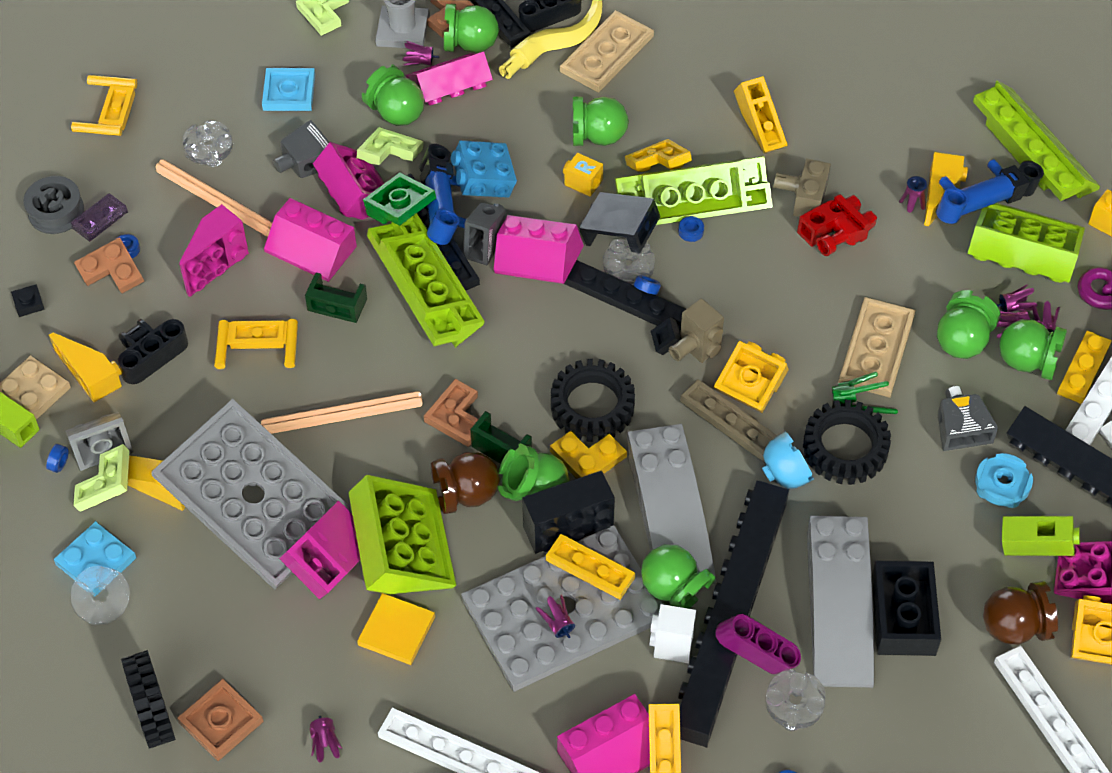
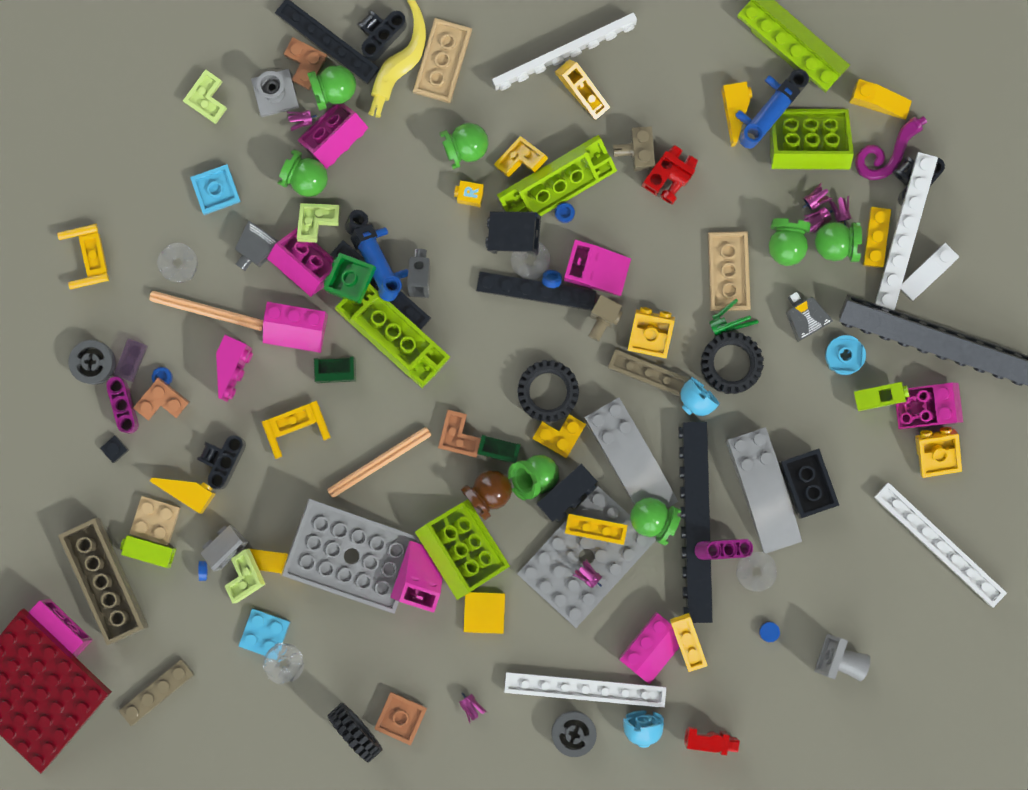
camera: 15 degrees left, 30 degrees up
dark azure brick [451,141,517,198] -> none
dark pink slope [494,215,584,284] -> none
white brick [649,604,696,663] -> none
black plate [650,317,682,355] -> none
piece [899,176,927,213] -> none
reddish brown tile [983,581,1058,645] -> none
none -> magenta beam [106,377,139,434]
none -> white plate [492,12,637,91]
none -> dark pink slope [564,240,631,297]

